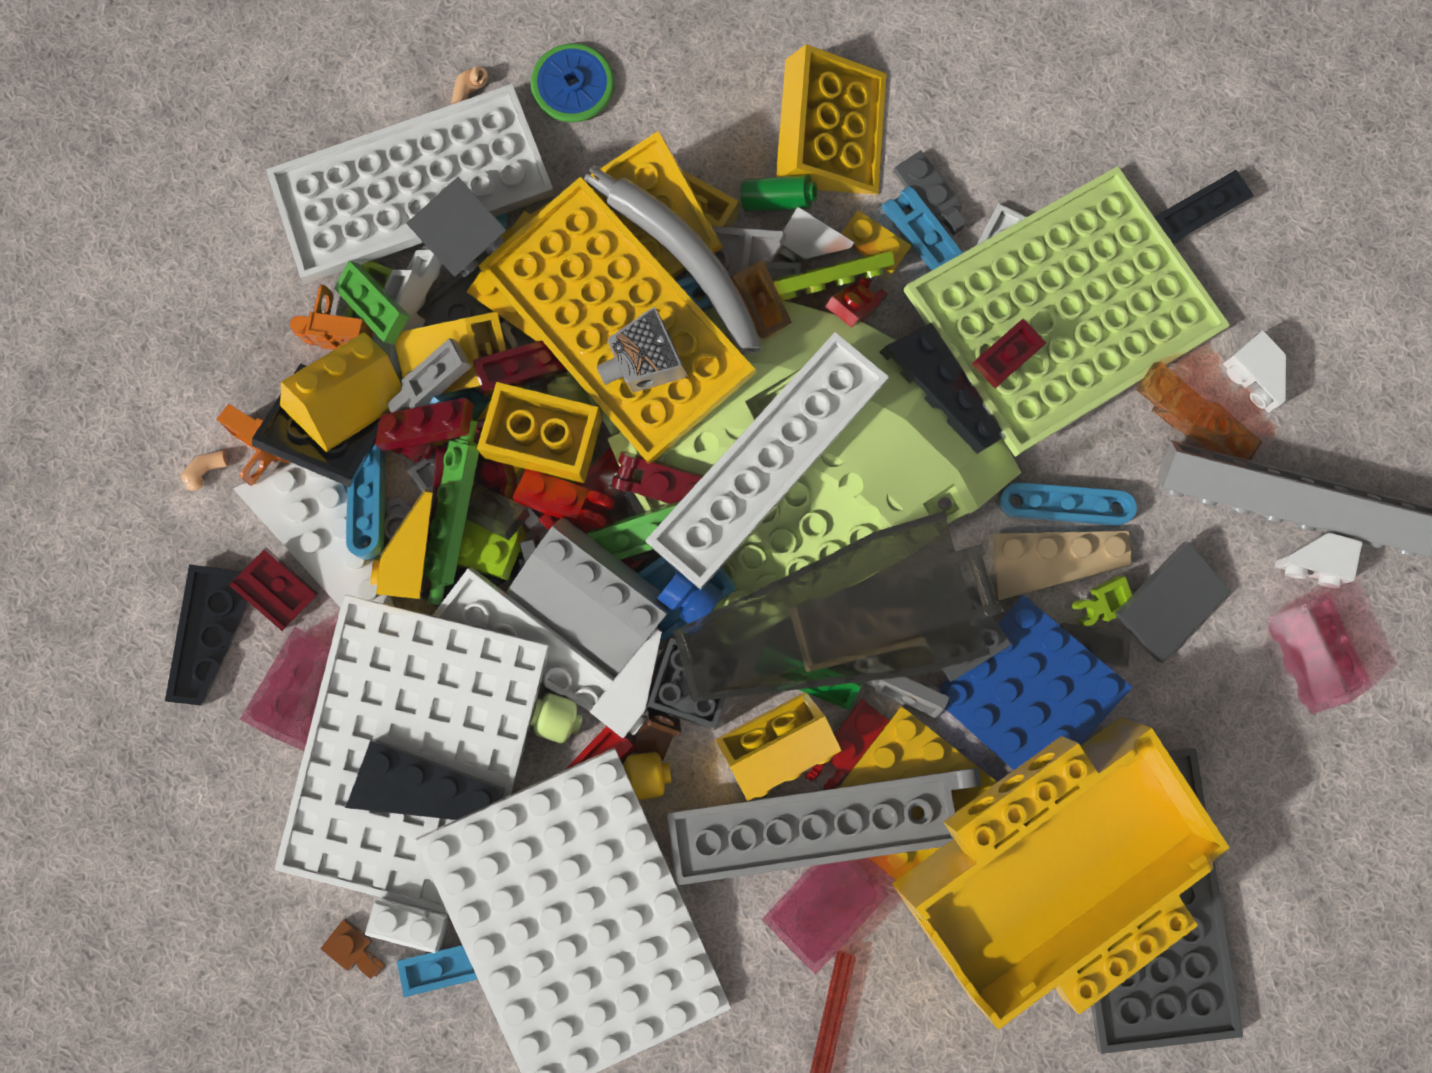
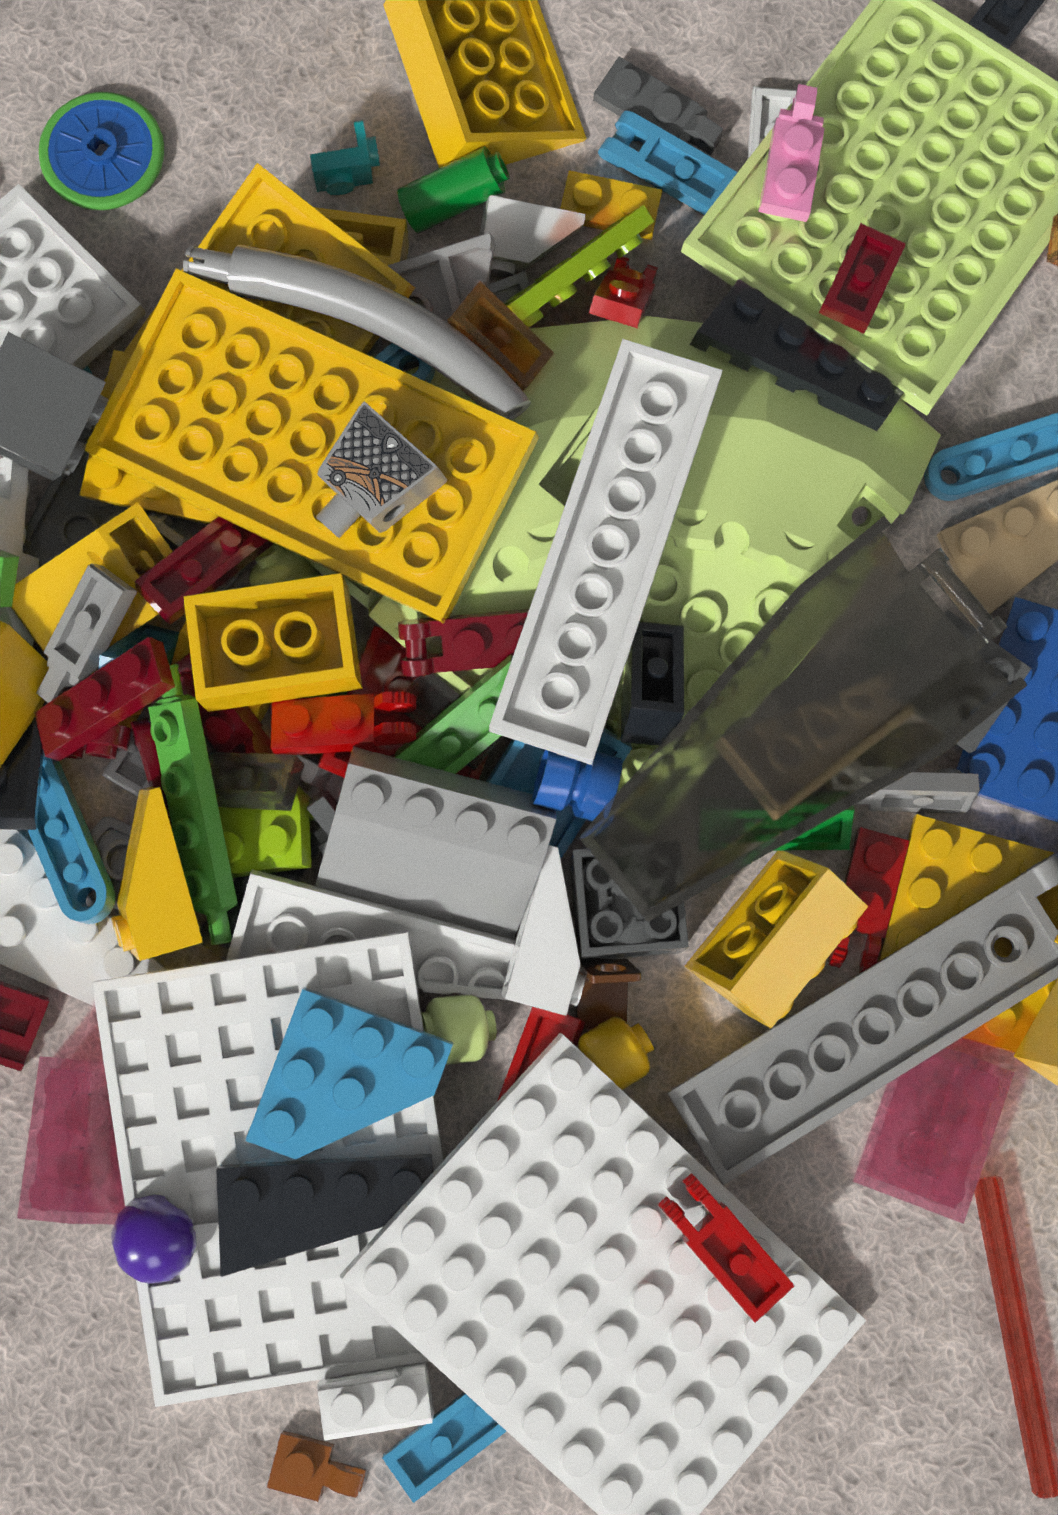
camera: 25 degrees left, 0 degrees up
none -> dark purple hair [111,1194,197,1284]
none -> dark azure plate [245,987,453,1160]
none -> teal bracket [310,120,380,195]
none -> black slope [621,621,684,747]
none -> red hinge [657,1173,795,1323]
none -> bright pink hinge [758,84,825,222]

